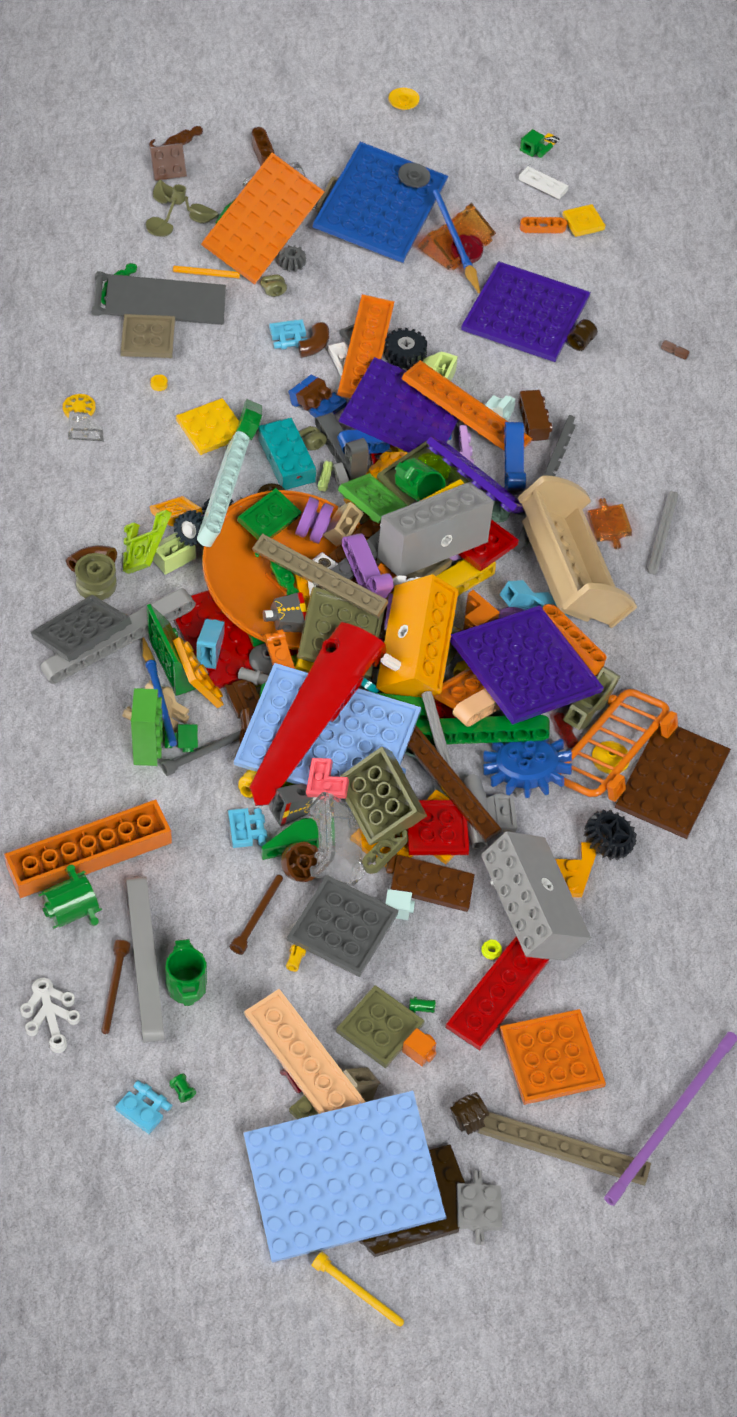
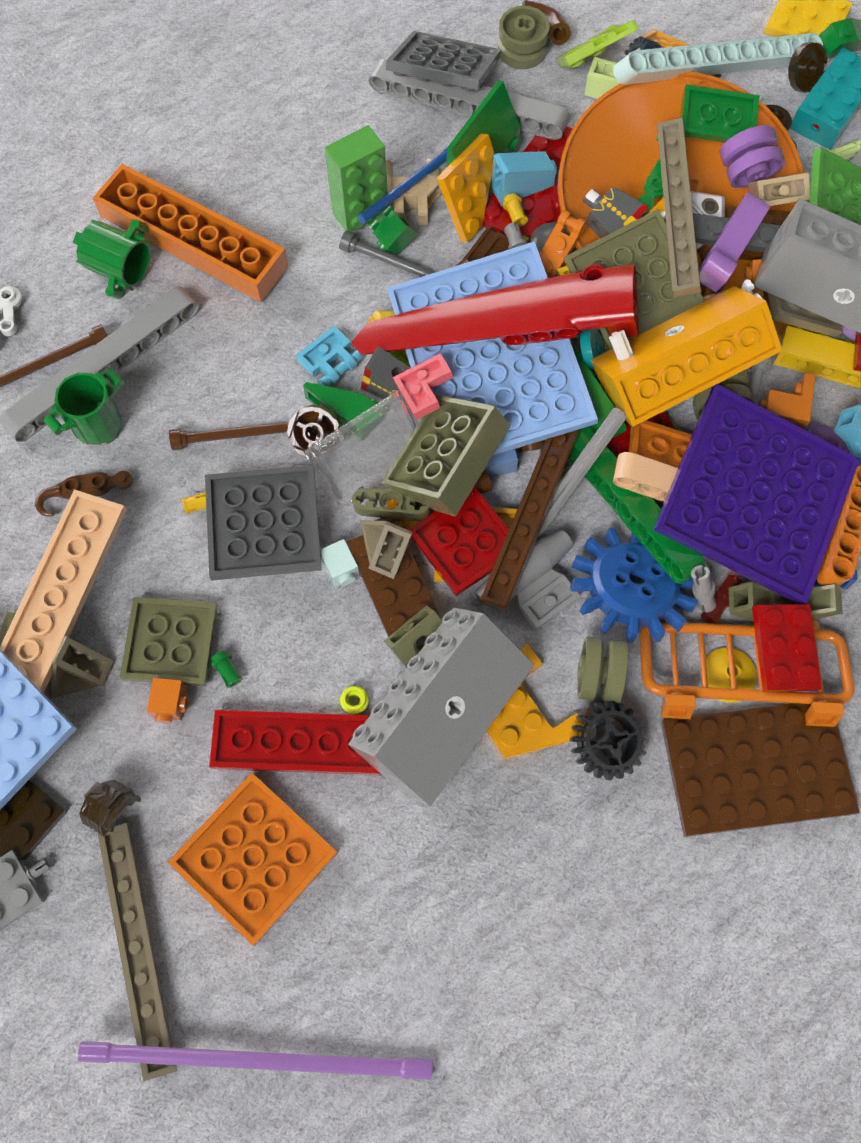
camera: 60 degrees right, 15 degrees up
none -> reddish brown piece [35,471,133,517]
none -> dark tan slope [360,520,413,579]
none -> olive brick [384,605,442,669]
none -> yellow pin [503,193,528,227]
none -> olive wheel [577,637,628,704]
none -> light grey pin [691,565,716,612]
none -> red plate [752,604,822,692]
none -> dark brown tile [788,42,827,93]

